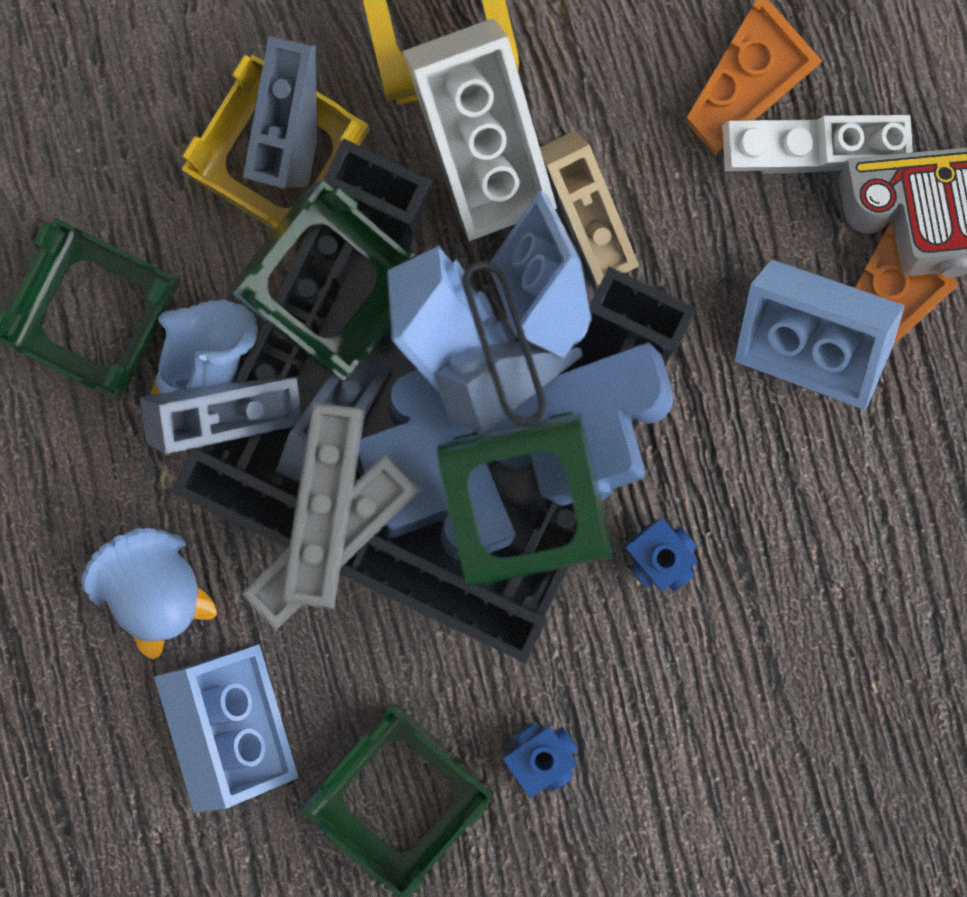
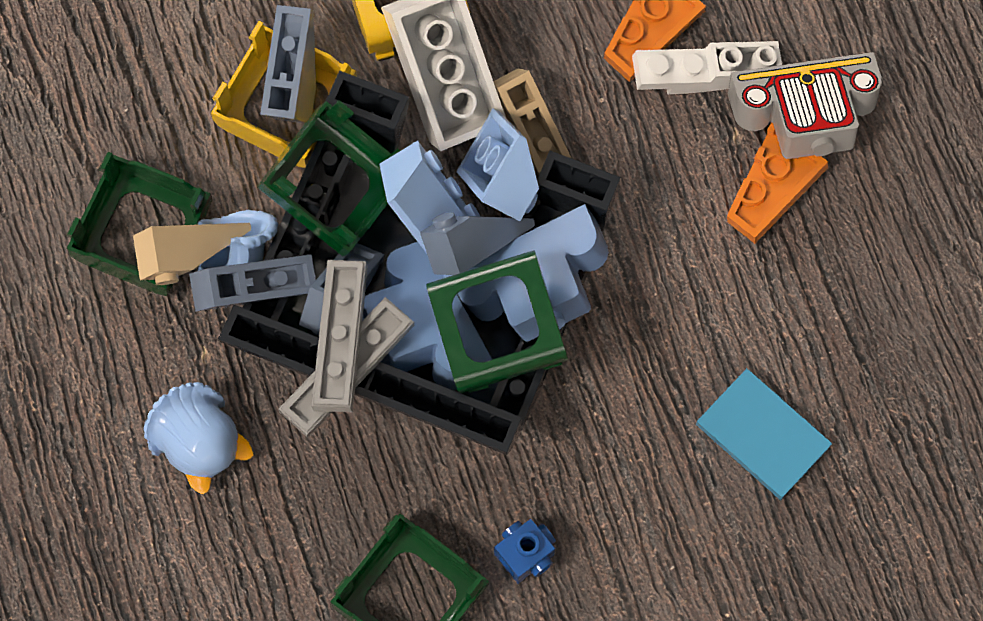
camera: 10 degrees left, 15 degrees down
light blue slope [154,644,298,813] -> none
black piece [462,261,546,425] -> none
blue brick [622,517,699,592] -> none
light blue slope [734,259,905,410] -> none
none -> tan slope [133,223,251,285]
none -> dark azure tile [696,368,832,501]

